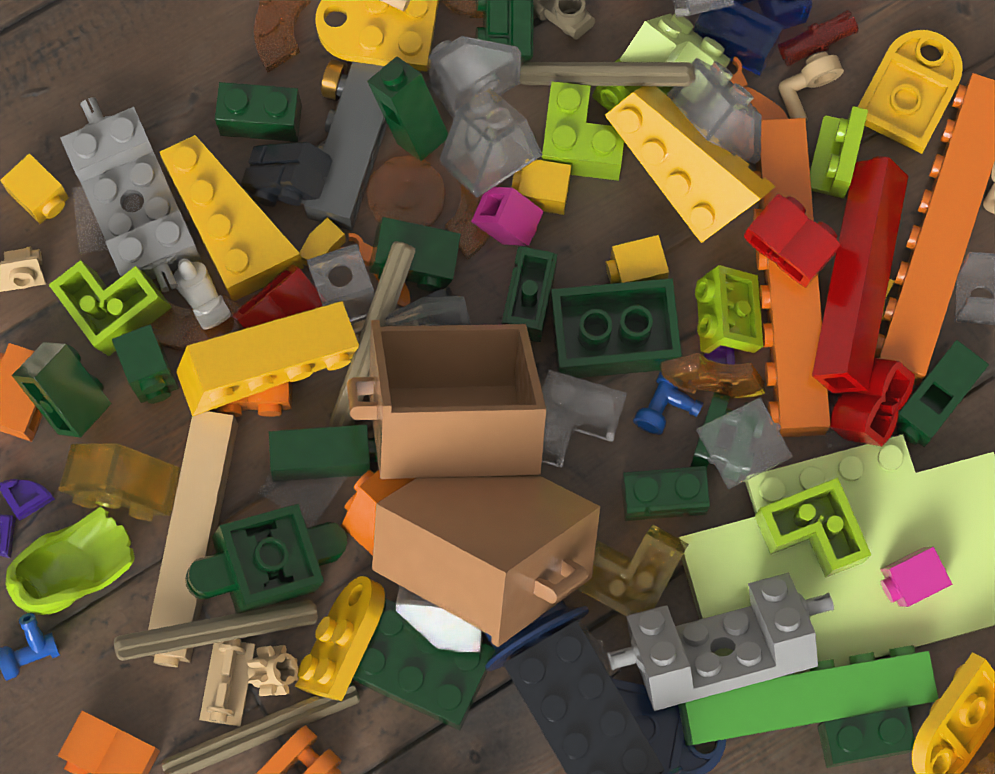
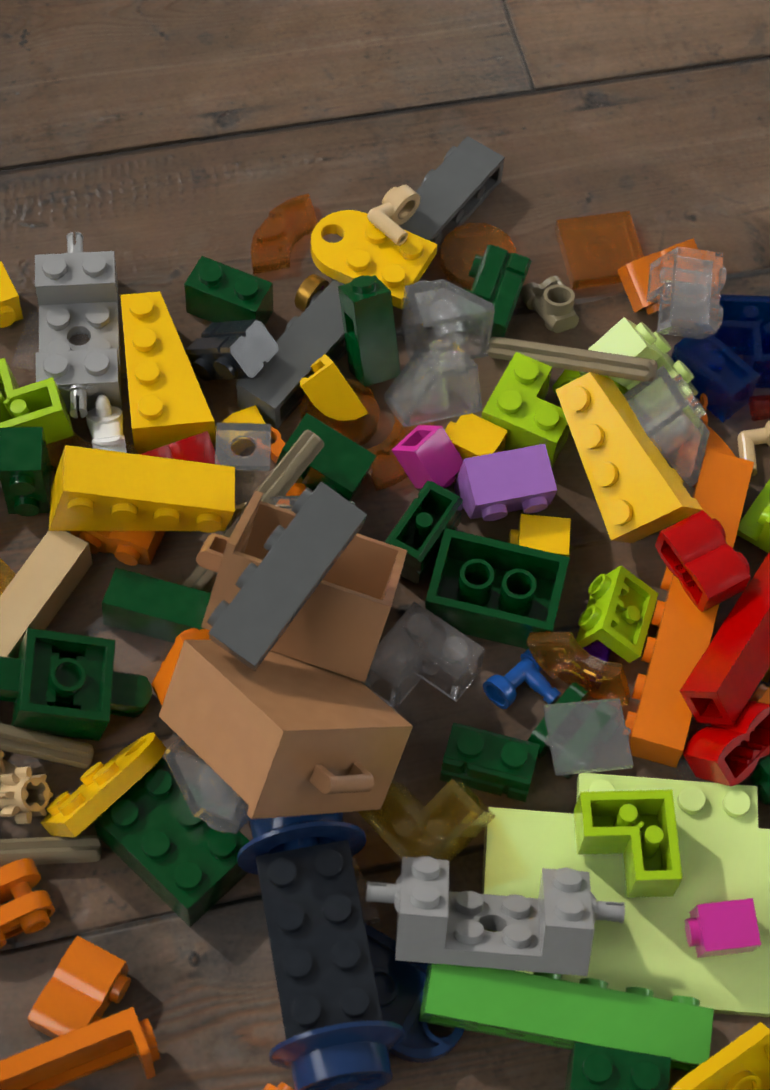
camera: 15 degrees right, 15 degrees down
none -> dark grey brick [207,482,367,672]
none -> yellow brick [300,354,369,421]
none -> medium lavender slope [454,444,557,521]

